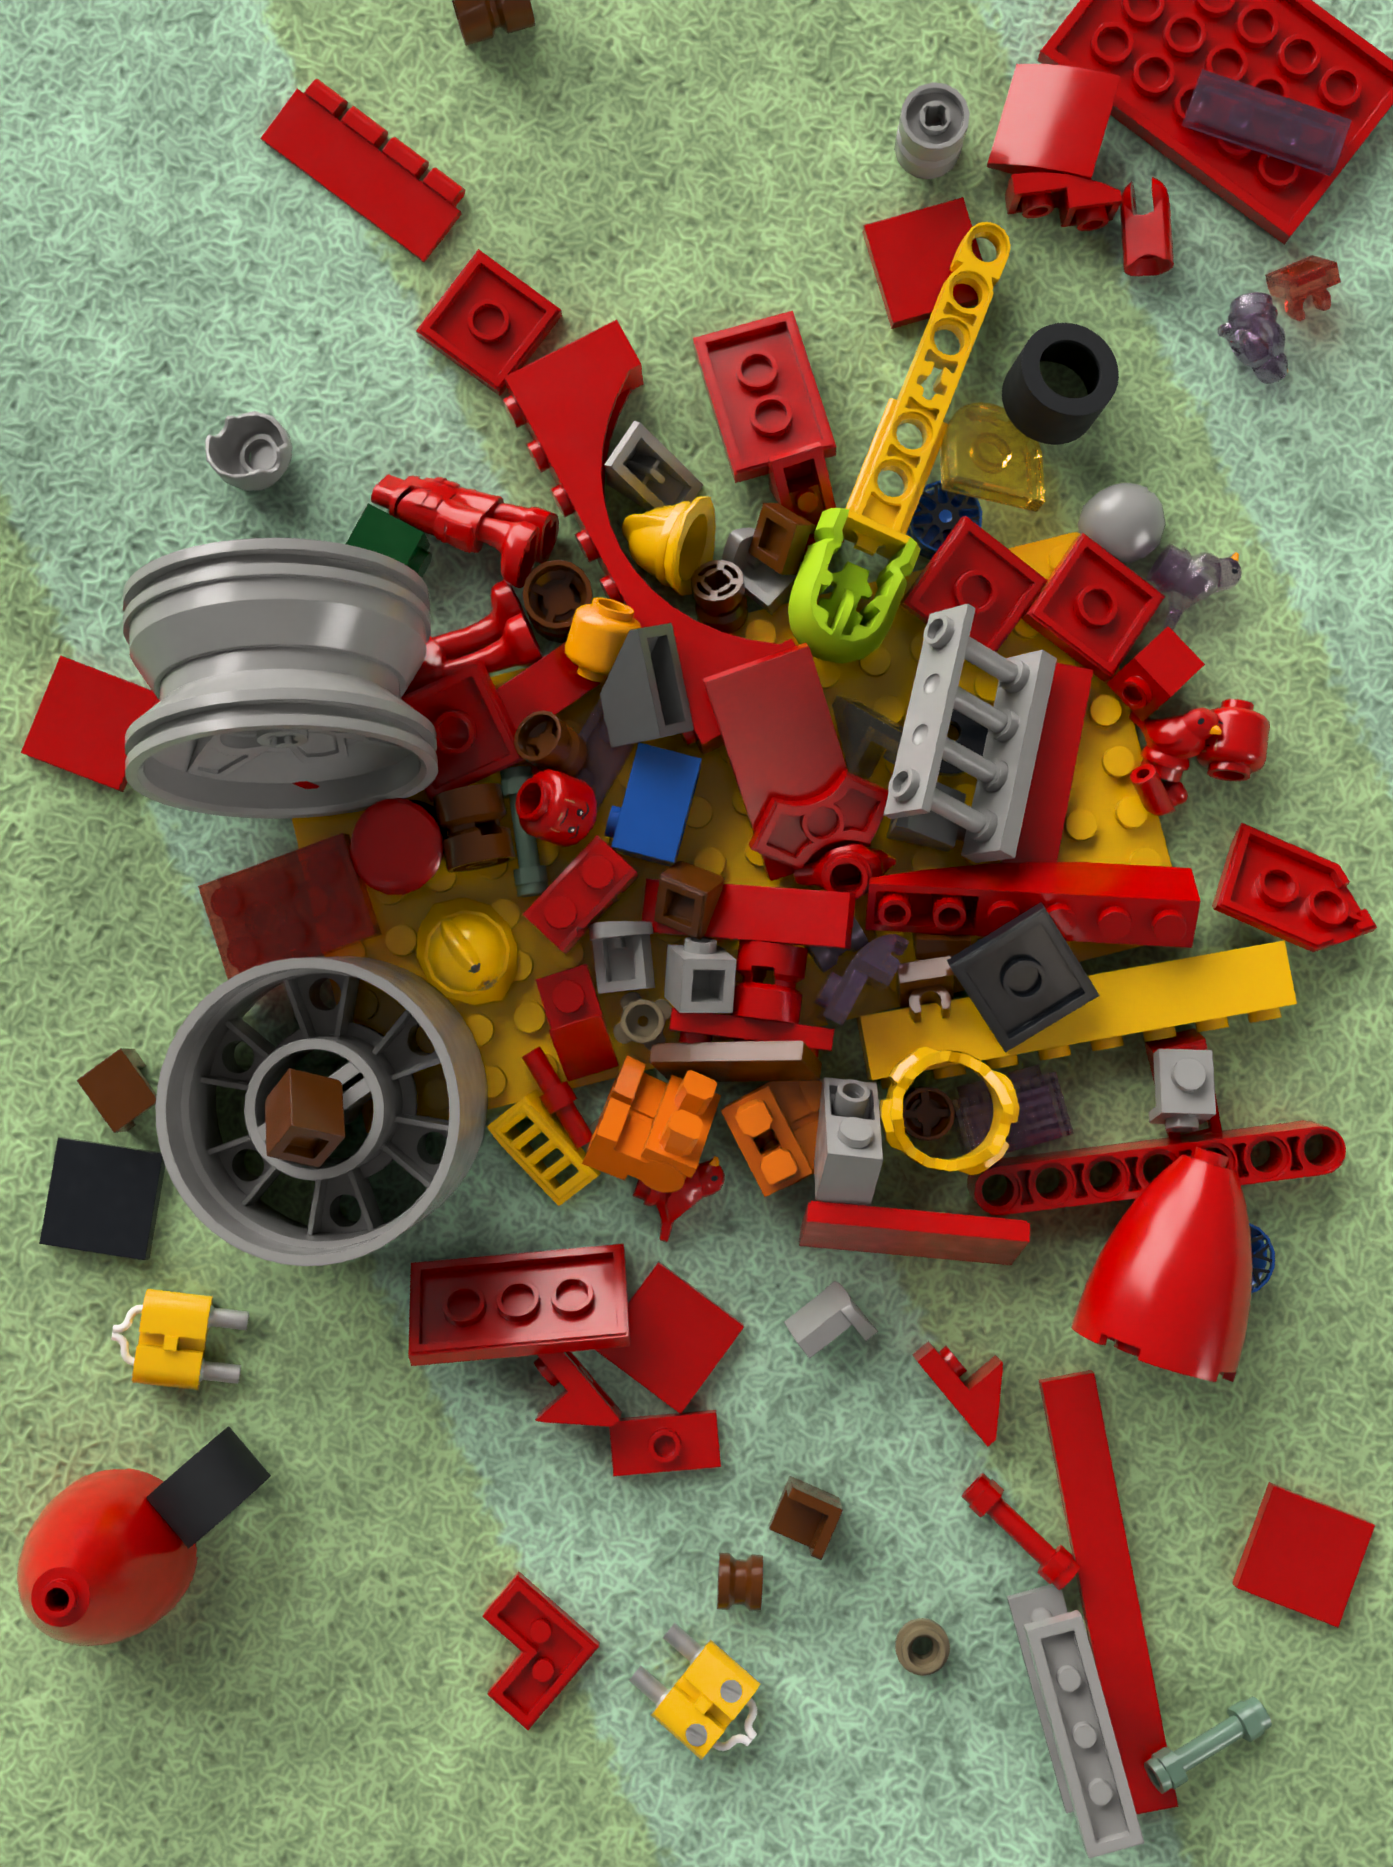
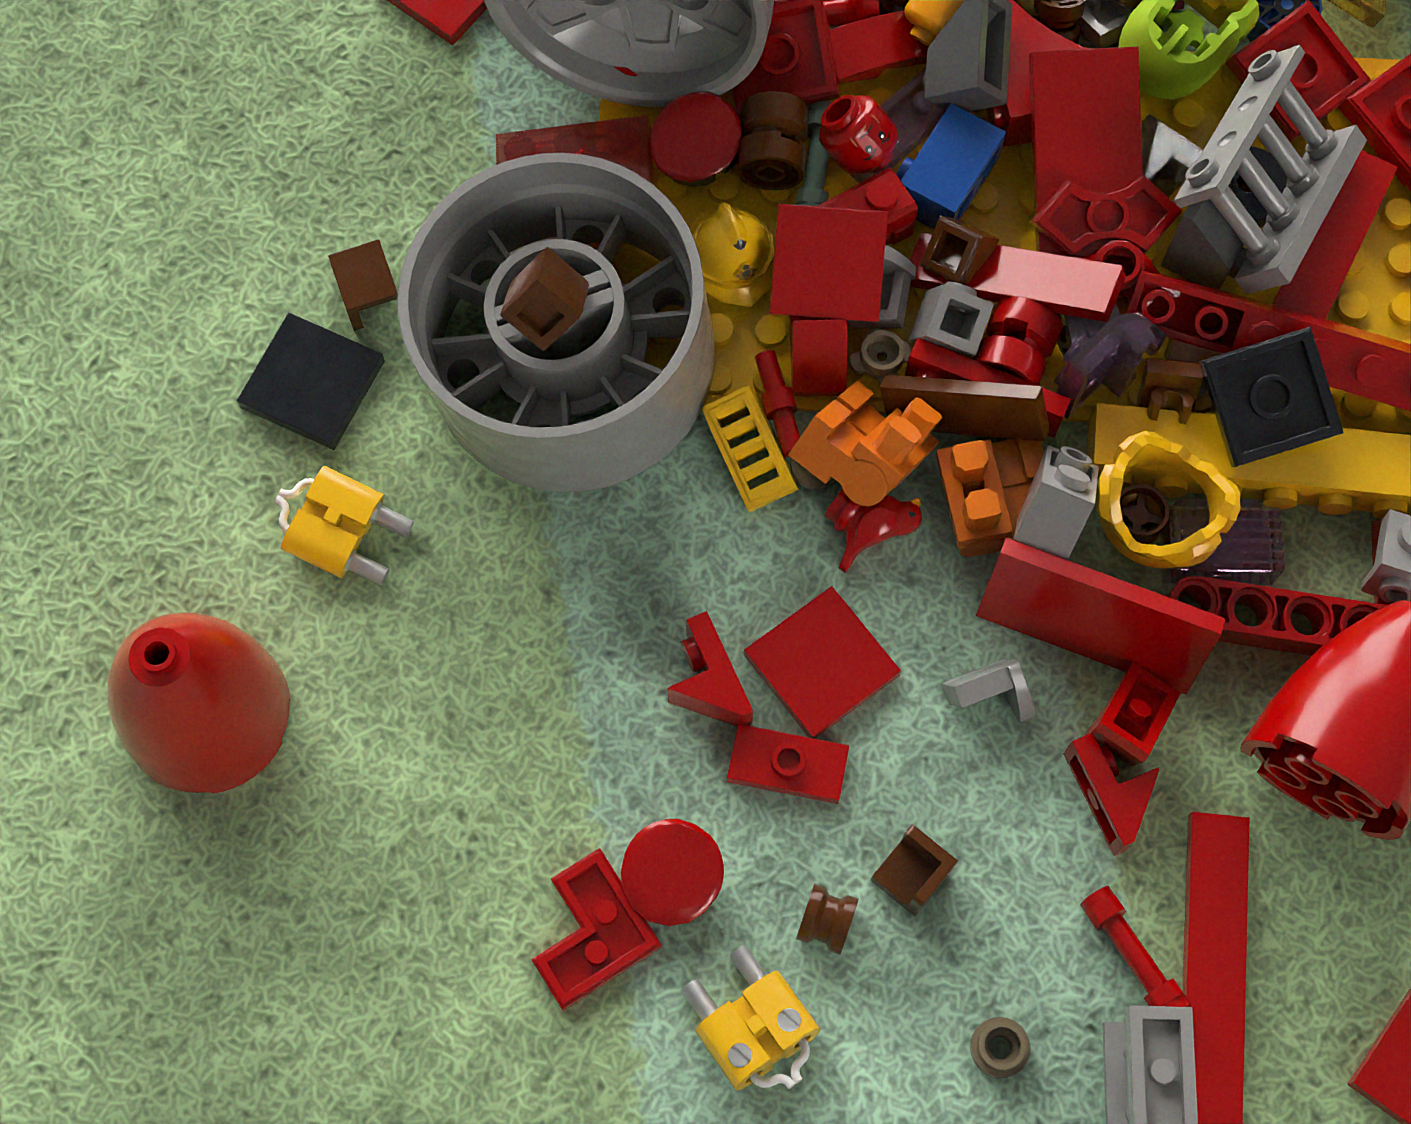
camera: 15 degrees right, 15 degrees down
black piece [146,1426,271,1549] -> none
red tile [408,1243,630,1366] -> none
reddish brown wheel [514,710,587,776] -> none
none -> red piece [621,819,724,926]
none -> red tile [770,204,888,322]
none -> red slope [1085,662,1181,766]

